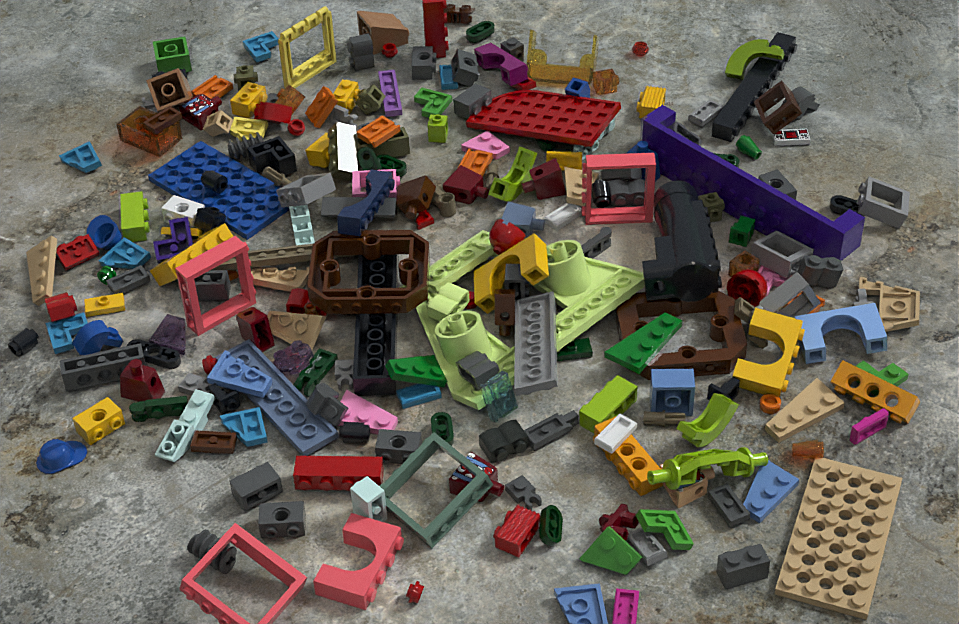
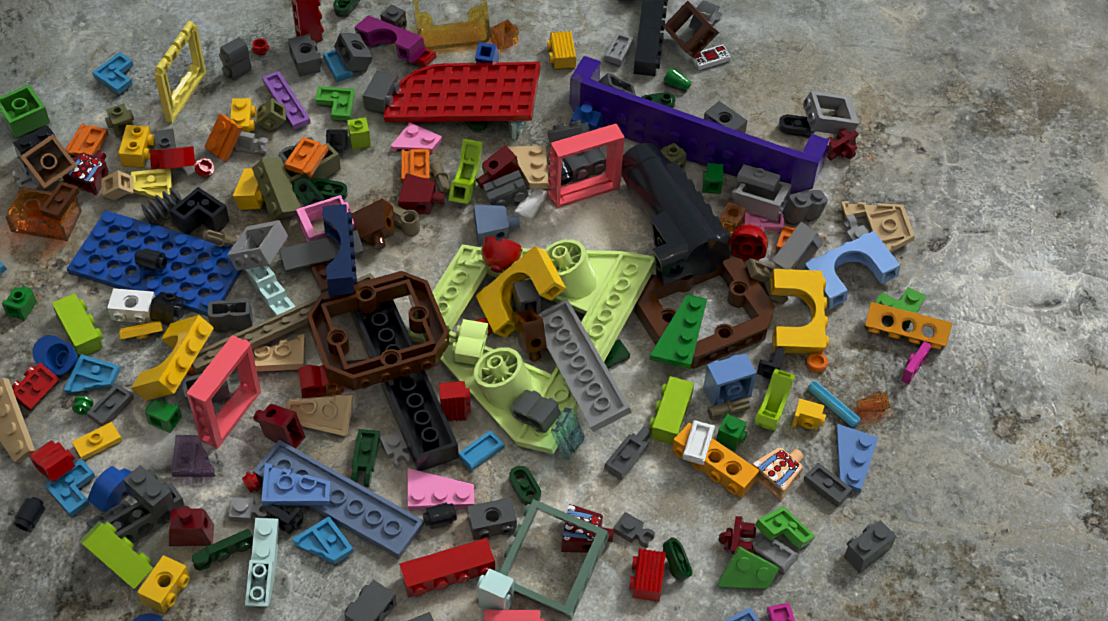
camera: 25 degrees left, 10 degrees up
black beam [127,339,181,369] -> none
dark purple brick [153,217,193,264] -> none
reddish brown plate [190,430,237,454] -> none
clear purple plate [273,340,314,375] -> none
clear orange brick [275,85,305,116] -> none
dark grey brick [306,383,348,426] -> none
medium nougat slope [357,11,409,55] -> none
green wing [385,355,448,387] -> none
red tile [416,210,434,230] -> none
pearl dark grey brick [479,420,529,463] -> none
yellow plate [546,151,582,171] -> none
dark grey plate [581,227,612,259] -> none
lime plate [647,447,768,490] -> none
tan wing [765,378,845,443] -> none
tan piece [774,456,902,620] -> none
none -> green brick [2,286,37,321]
none -> lime brick [80,521,153,589]
none -> dark grey brick [123,465,175,520]
none -> green brick [145,399,182,433]
none -> dark grey brick [208,299,253,332]
none -> black brick [326,129,348,153]
none -> red brick [439,381,471,422]
none -> dark grey brick [483,170,529,207]
none -> green brick [716,414,748,452]
none -> light grey plate [737,164,781,191]
none -> yellow brick [792,399,826,430]
none -> medium azure axle [808,381,860,428]
none -> dark red hips [827,128,859,161]

